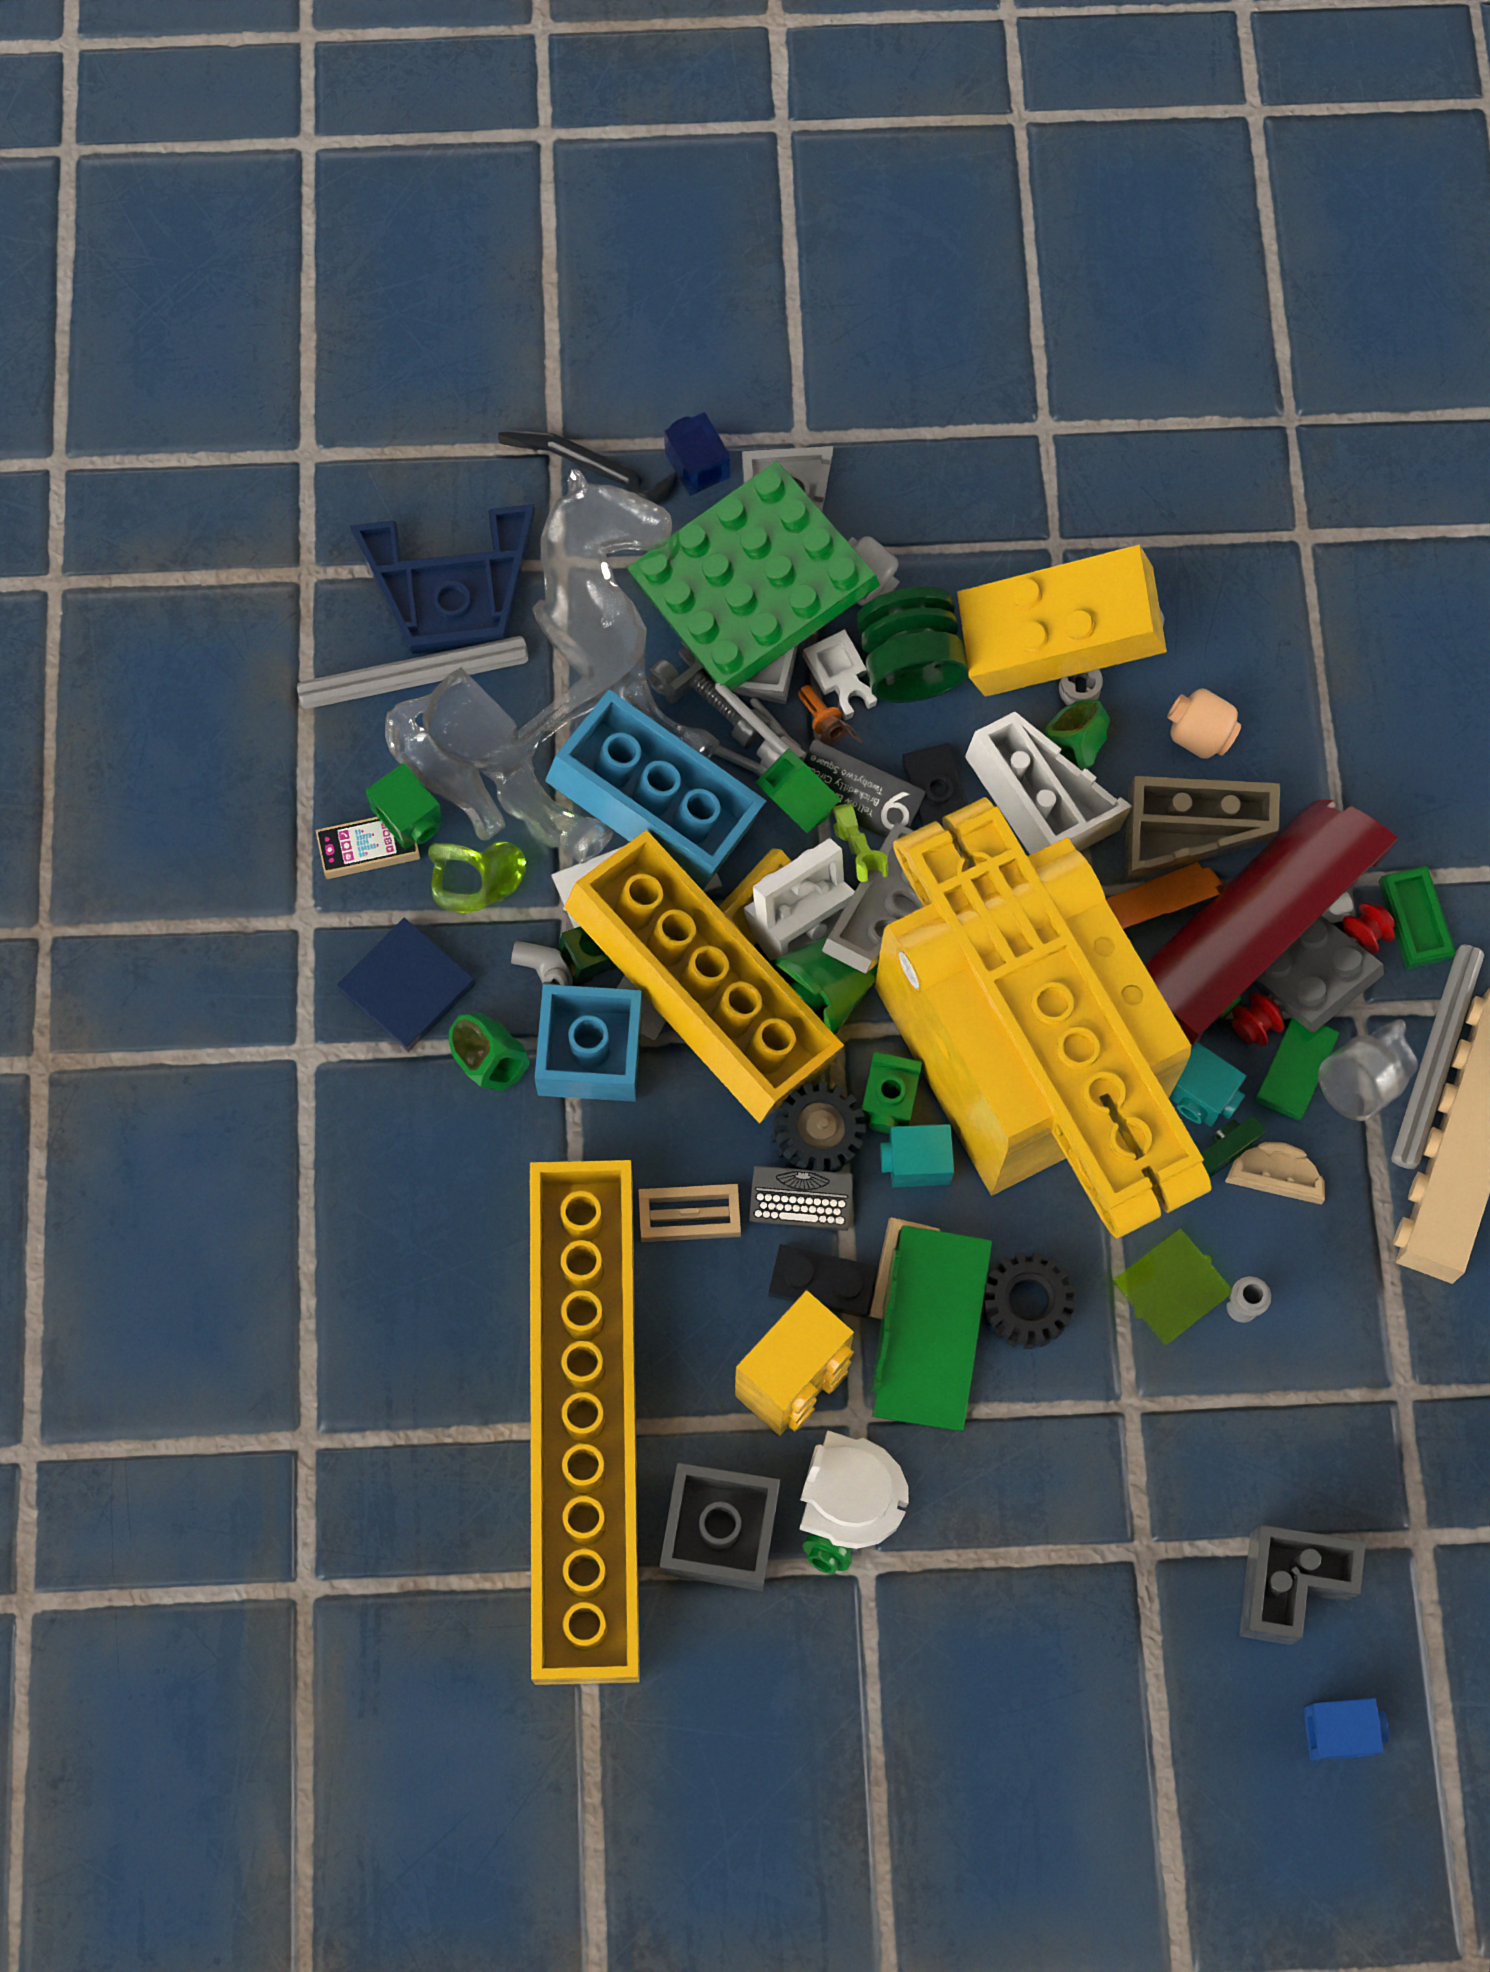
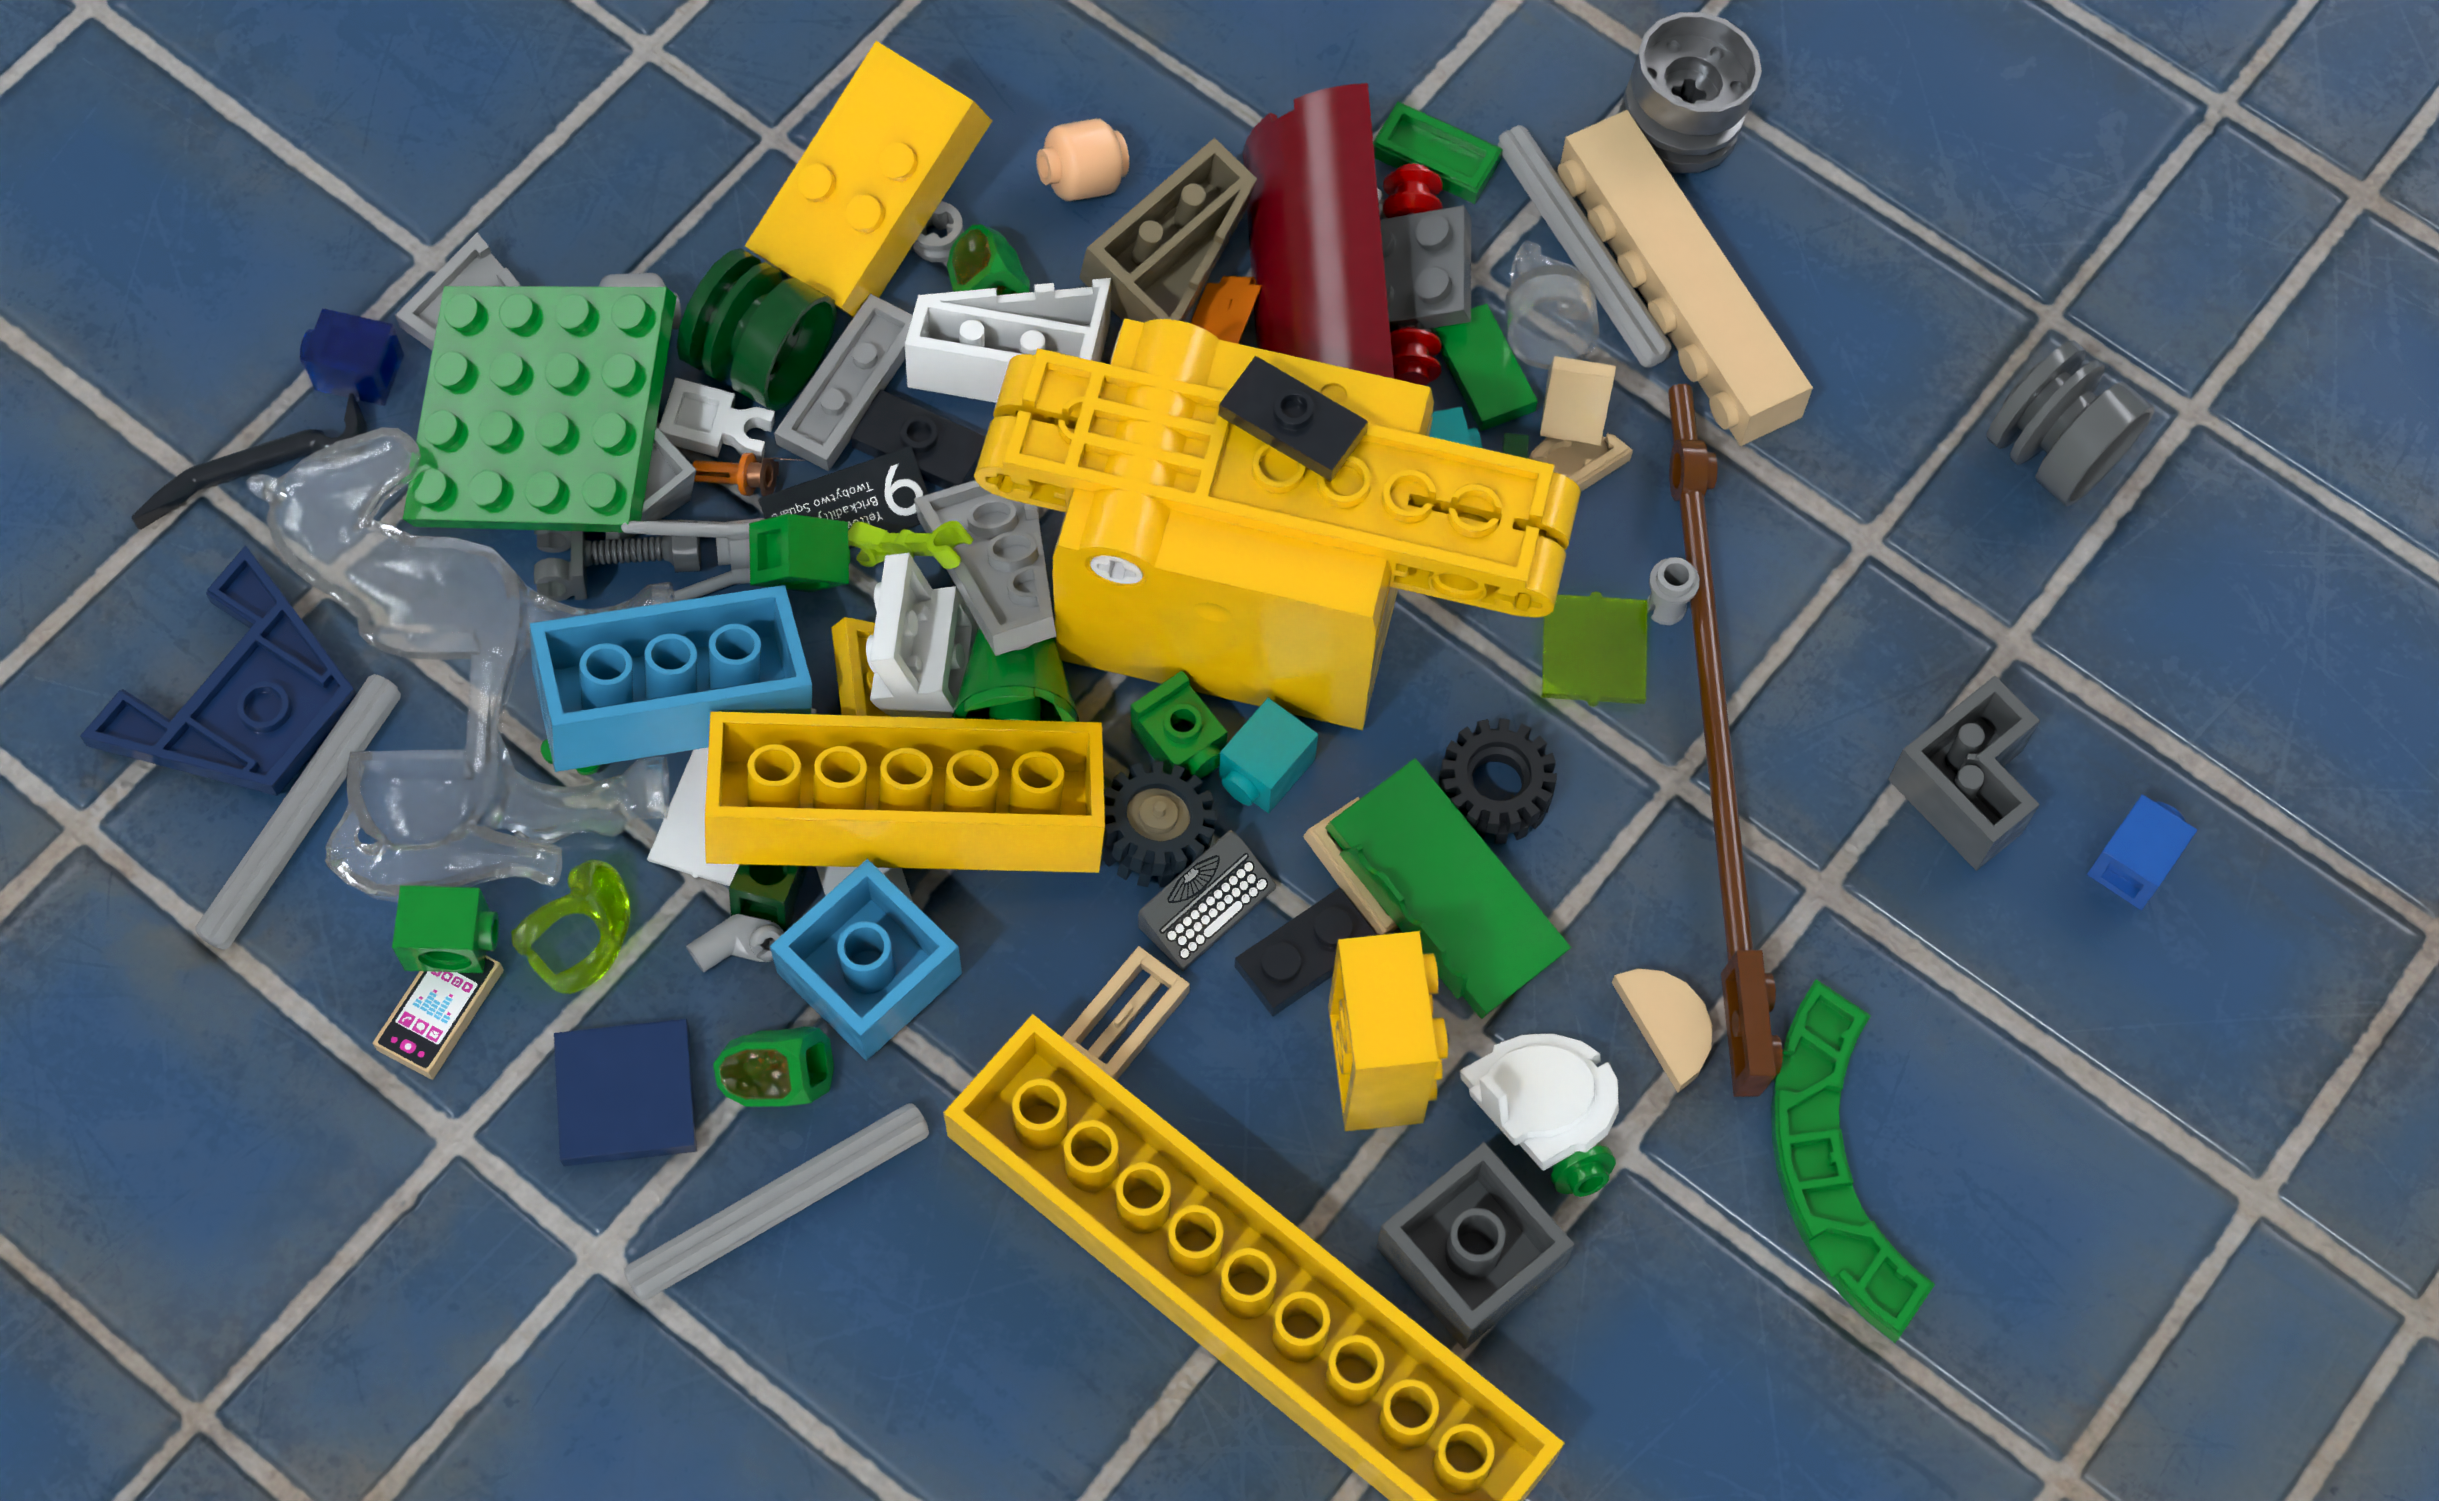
camera: 50 degrees left, 5 degrees down
none -> light grey axle [624,1103,929,1300]
none -> light grey plate [774,294,913,471]
none -> black plate [1219,356,1368,481]
none -> tan slope [1540,356,1616,445]
none -> tan tile [1612,968,1712,1093]
none -> reddish brown bar [1668,384,1783,1097]
none -> green tile [1771,979,1935,1343]

